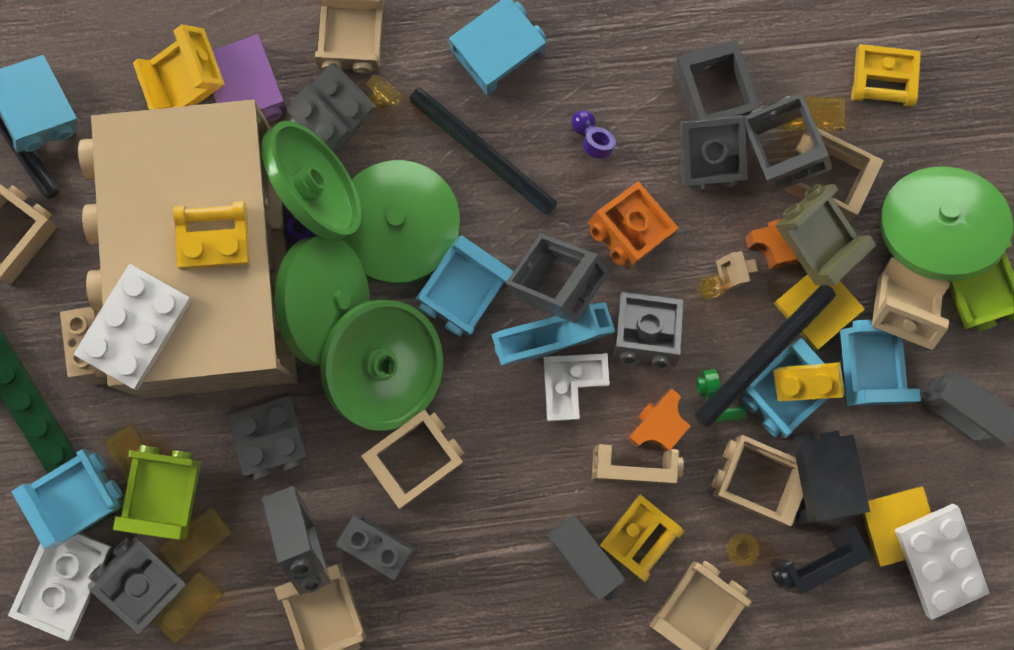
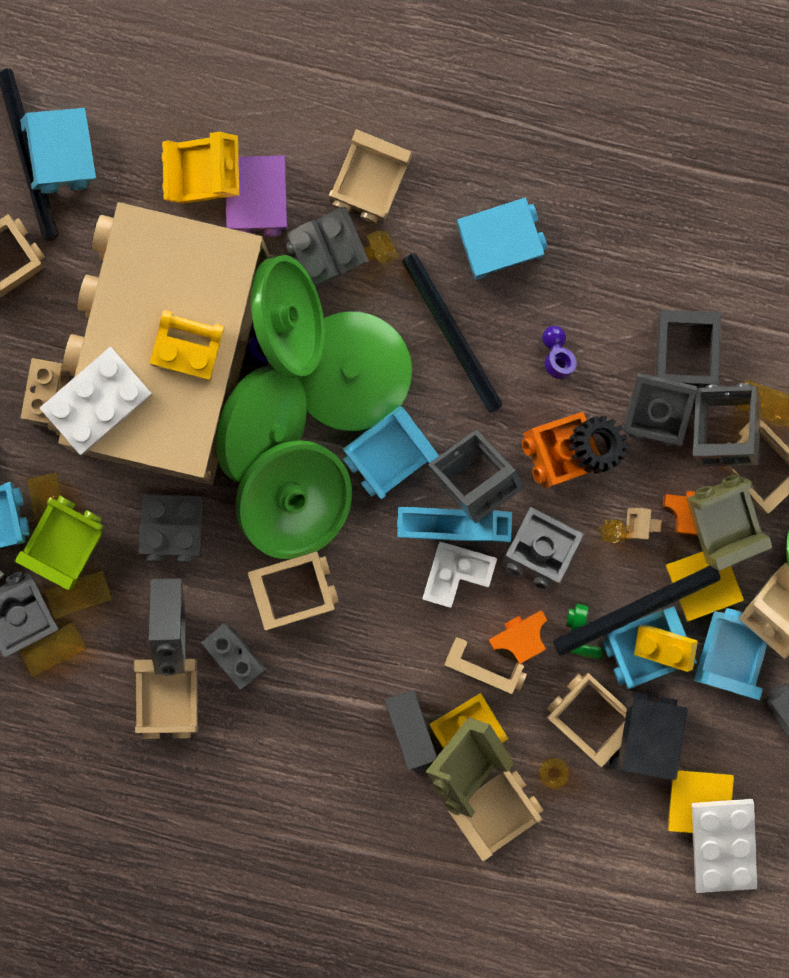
camera: 30 degrees right, 5 degrees up
black panel [771,526,872,595] -> none
none -> olive panel [426,717,514,817]
none -> black tyre [569,416,628,474]

